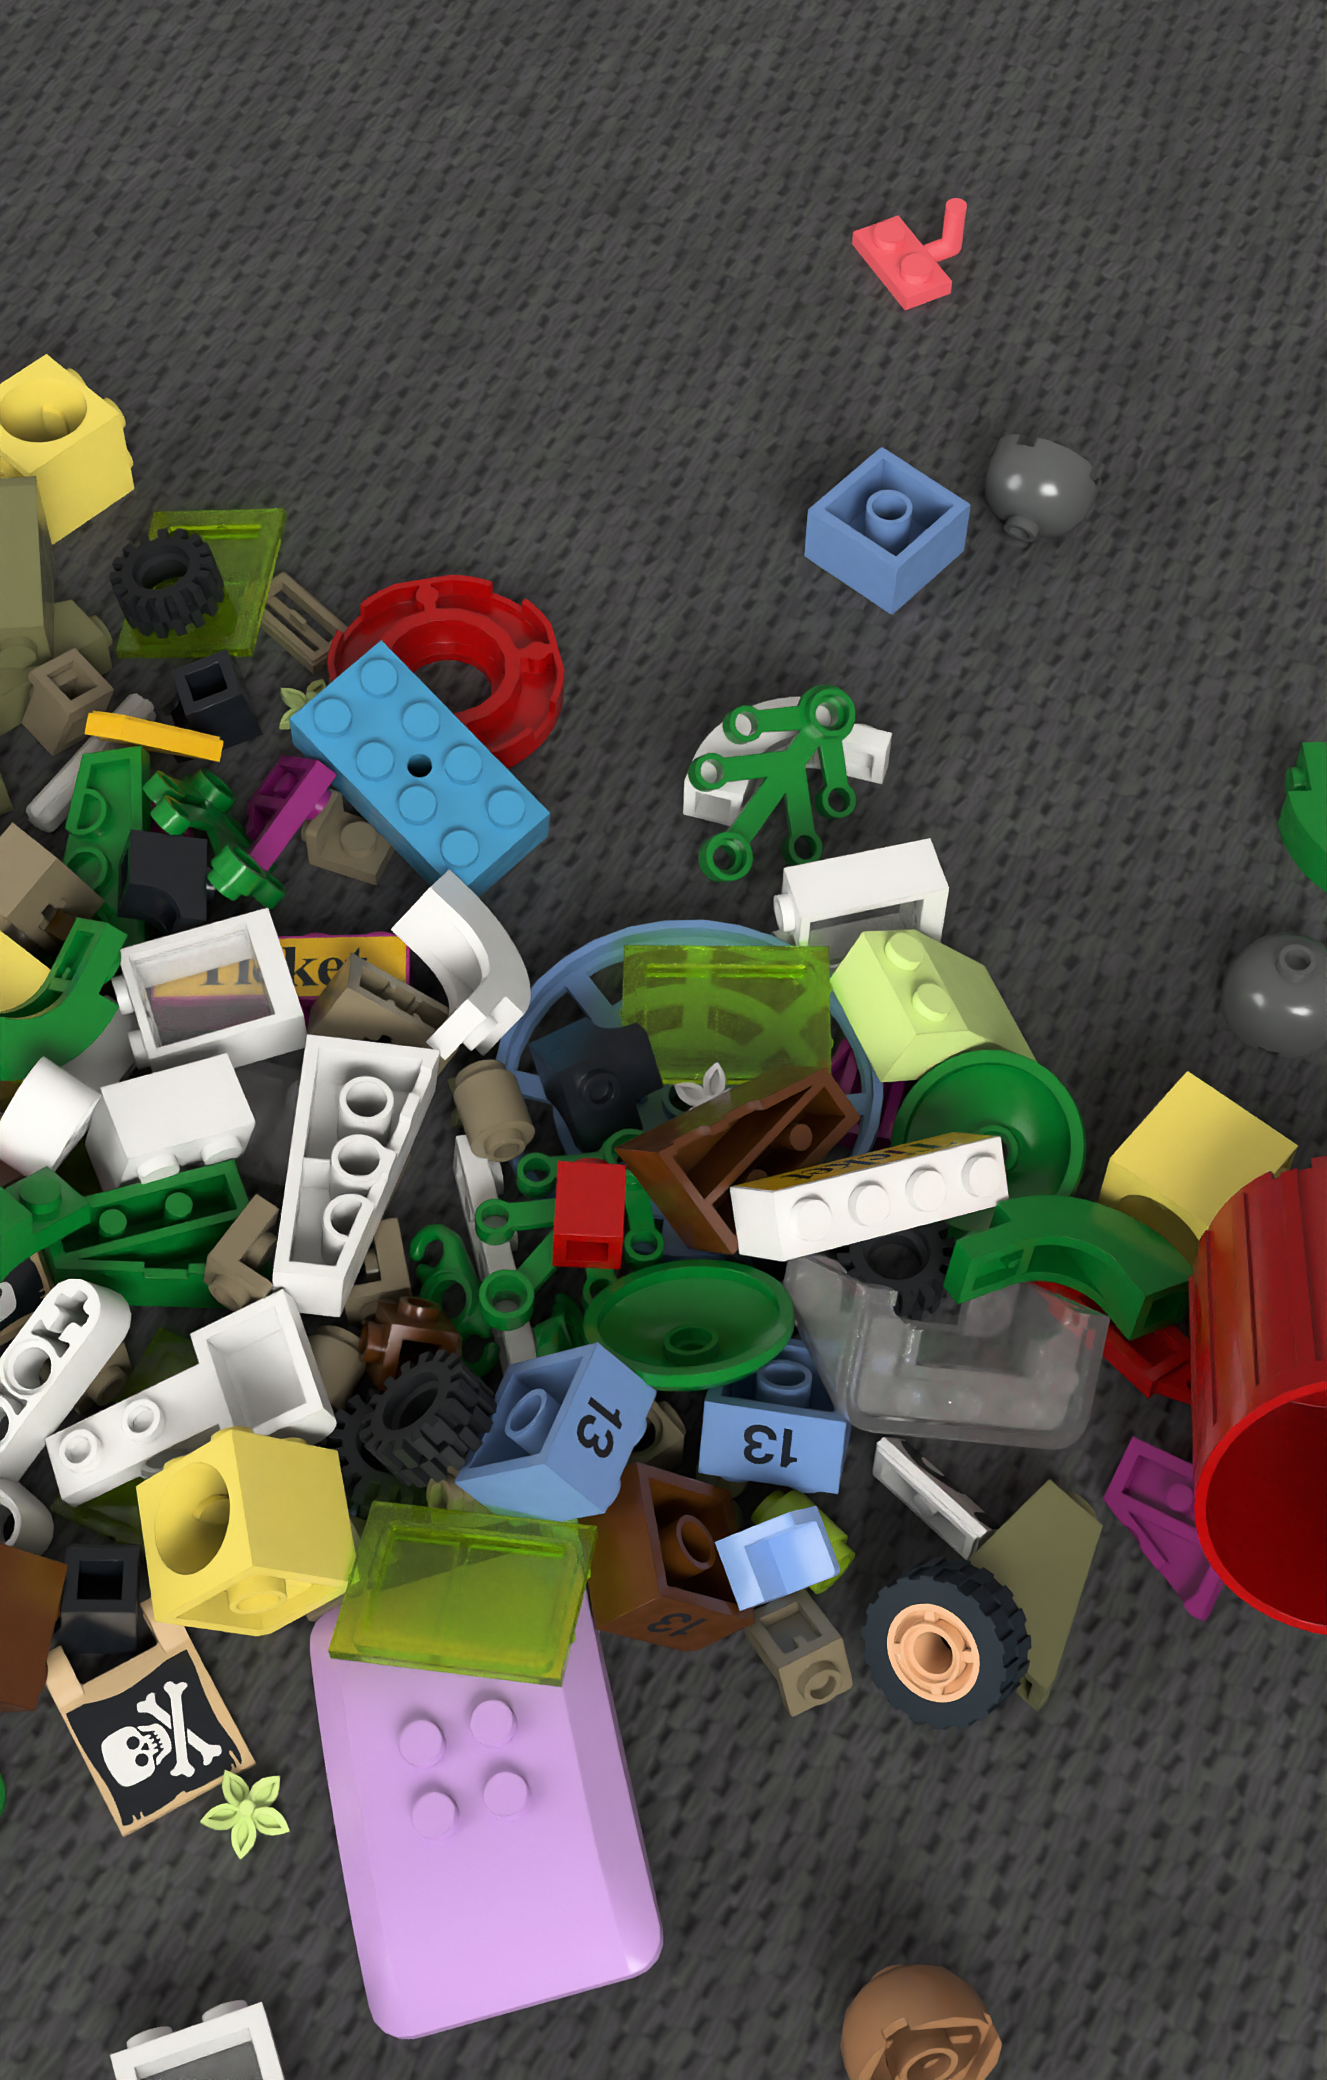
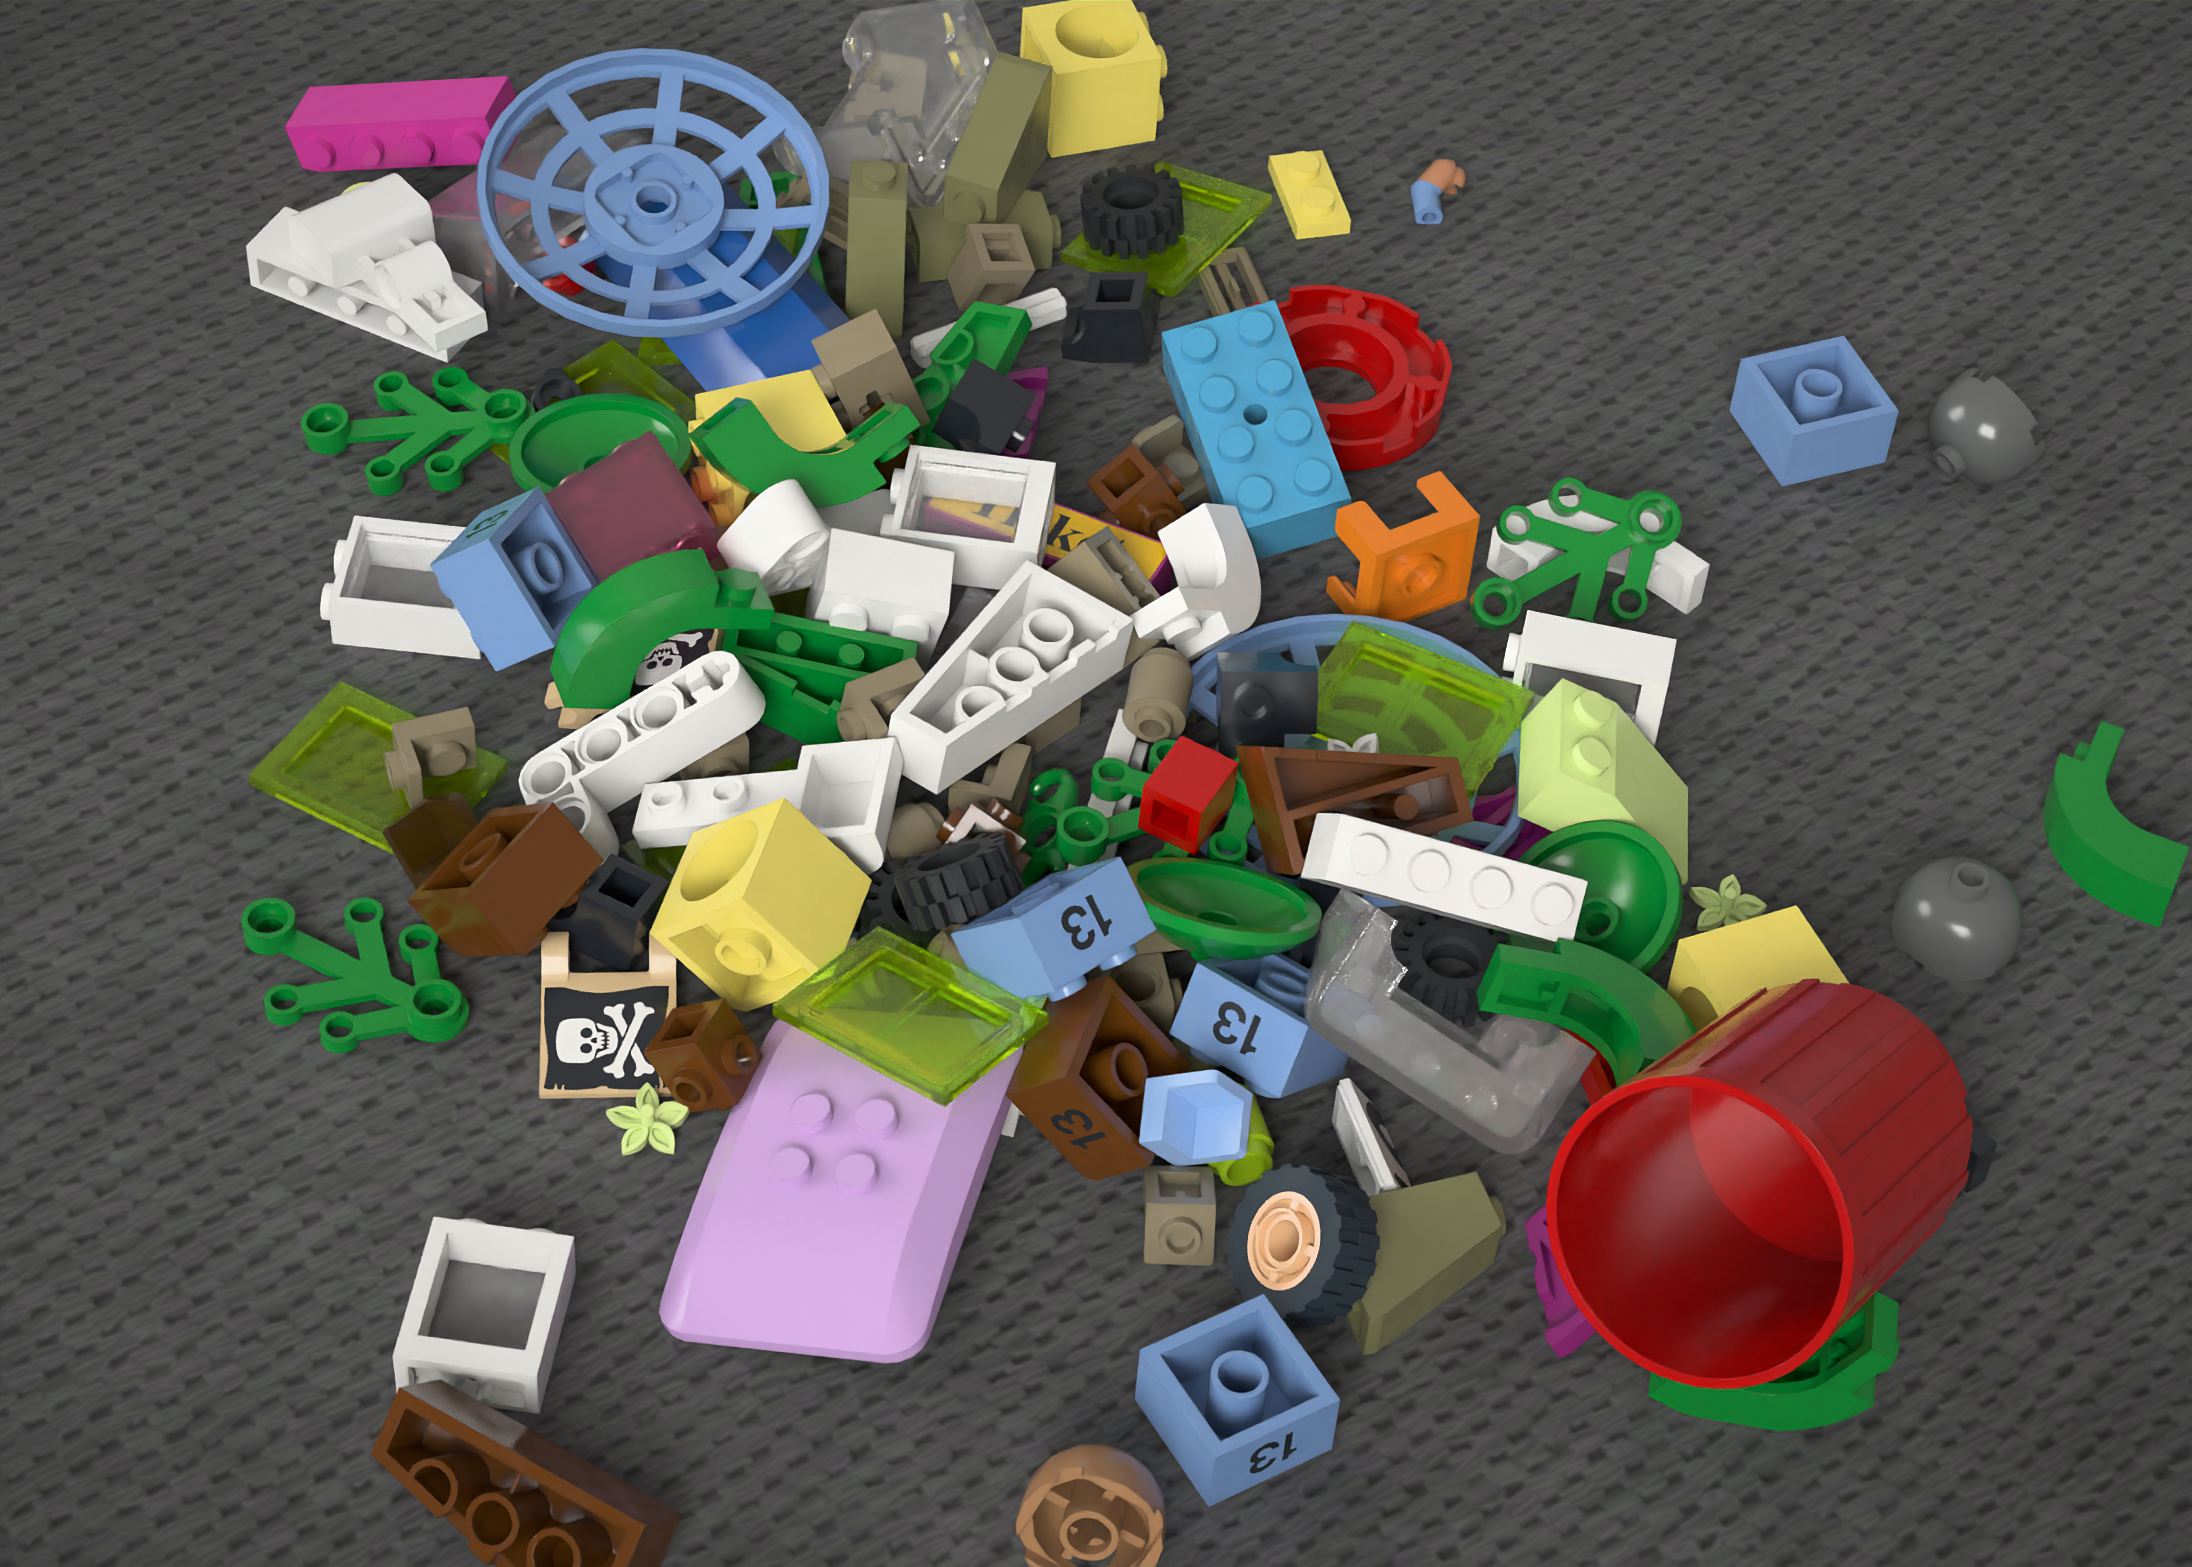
camera: 25 degrees right, 10 degrees down
yellow tile [85,710,224,762] -> none
green plant [142,767,288,910] -> none
magenta wing [246,755,337,871] -> none
coral plate [852,198,967,310] -> none
none -> reddish brown brick [644,998,763,1113]
none -> reddish brown brick [1086,444,1188,542]
none -> medium blue brick [1135,1294,1340,1507]
none -> light yellow plate [1268,150,1351,239]
none -> orange panel [1326,471,1480,623]
none -> arm [1410,158,1466,224]
none -> yellowish green plant [1689,874,1767,931]

